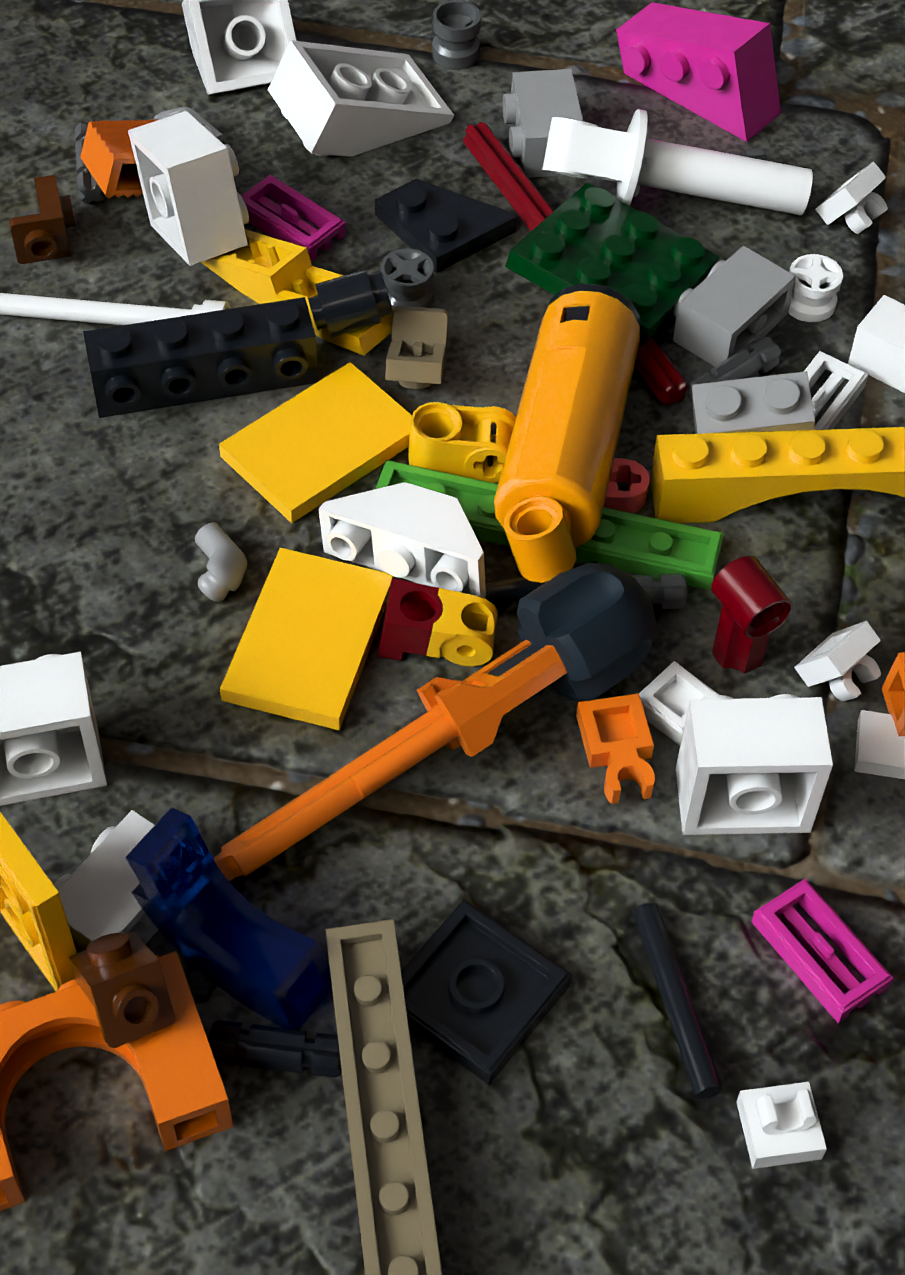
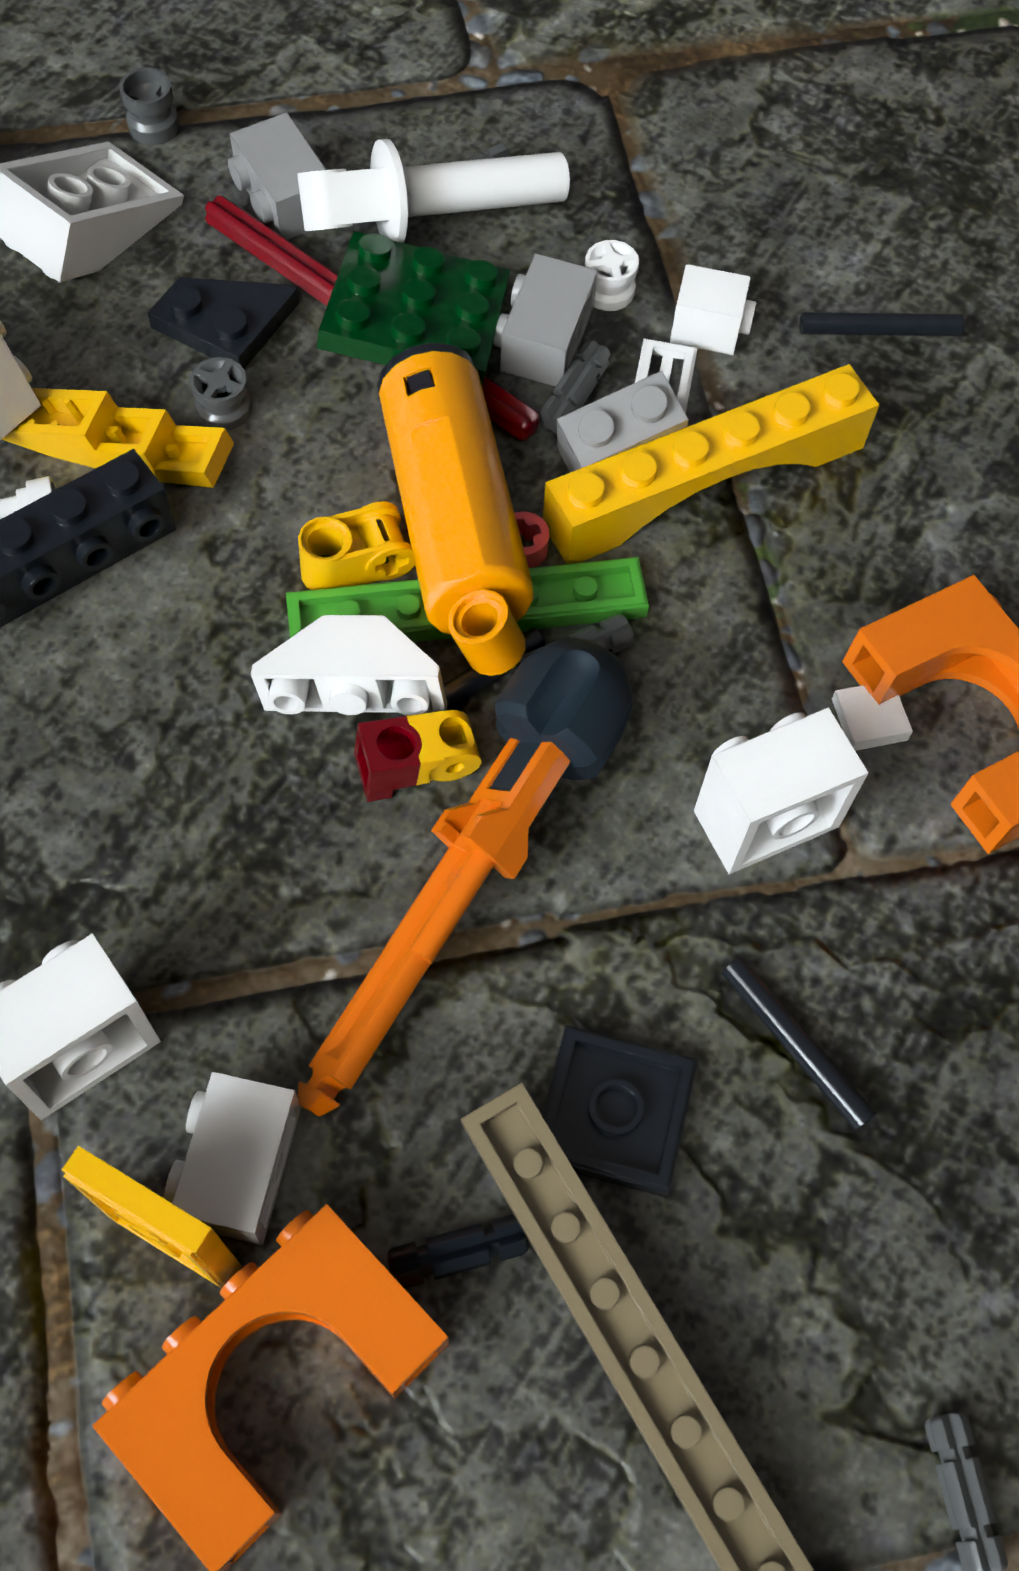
camera: 25 degrees left, 10 degrees up
reddish brown bracket [69,931,176,1048] -> none
clear blue arch [125,807,332,1030] -> none
light grey arm [195,522,247,602] -> none
yellow tile [219,362,412,523] -> none
yellow tile [220,548,394,730] -> none
dark pink tile [241,175,346,262] -> none
black brick [308,269,393,338] -> none
dark tan bracket [385,306,448,389] -> none
orange plate [576,693,655,804] -> none
dark pink wedge [616,2,781,142] -> none
white tile [639,661,719,746] -> none
dark red piece [711,555,793,674] -> none
white tile [736,1082,827,1169] -> none
dark pink tile [751,878,894,1023] -> none
white tile [794,621,881,702] -> none
white tile [815,161,888,234] -> none

